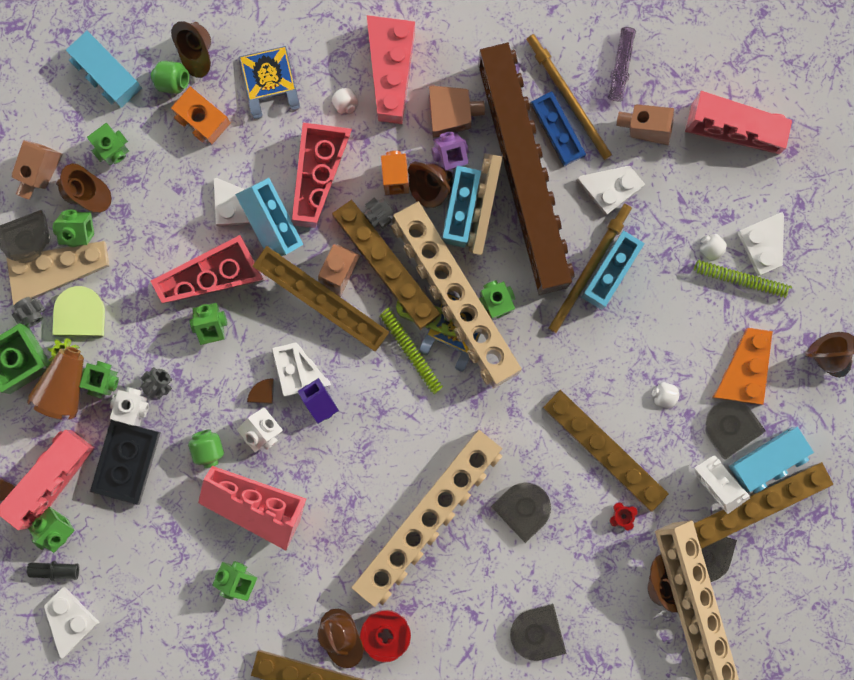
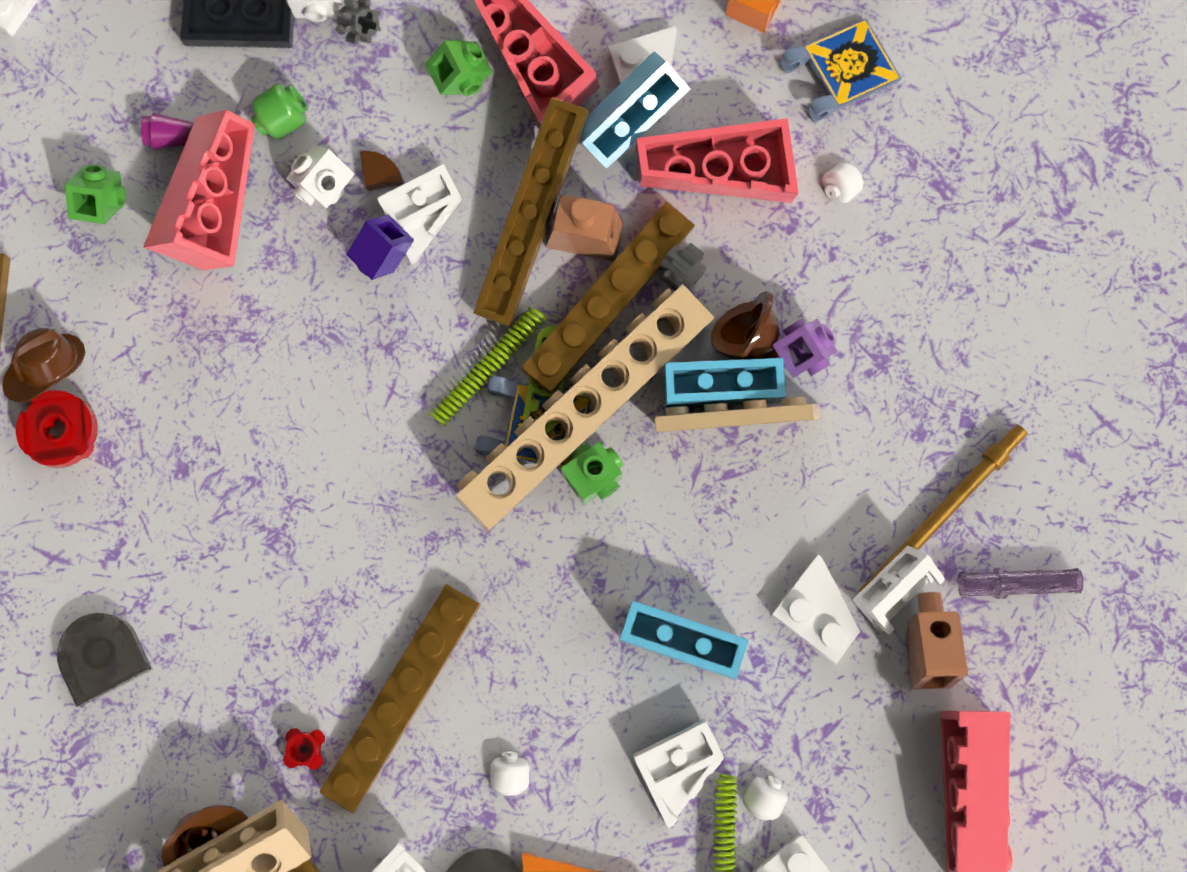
camera: 80 degrees right, 5 degrees down
tan brick [351,430,503,607] -> none
coral wedge [367,15,415,124] -> none
orange brick [381,151,409,196] -> none
nougat torso [429,86,485,138] -> none
reddish brown brick [478,42,575,296] -> none
clear smoke tile [491,482,551,543] -> none
blue tile [530,91,586,167] -> none
pearl gold bar [548,203,632,333] -> none
none -> magenta cone [141,112,194,150]
none -> white wing [633,719,724,828]
none -> white hinge [852,545,945,635]

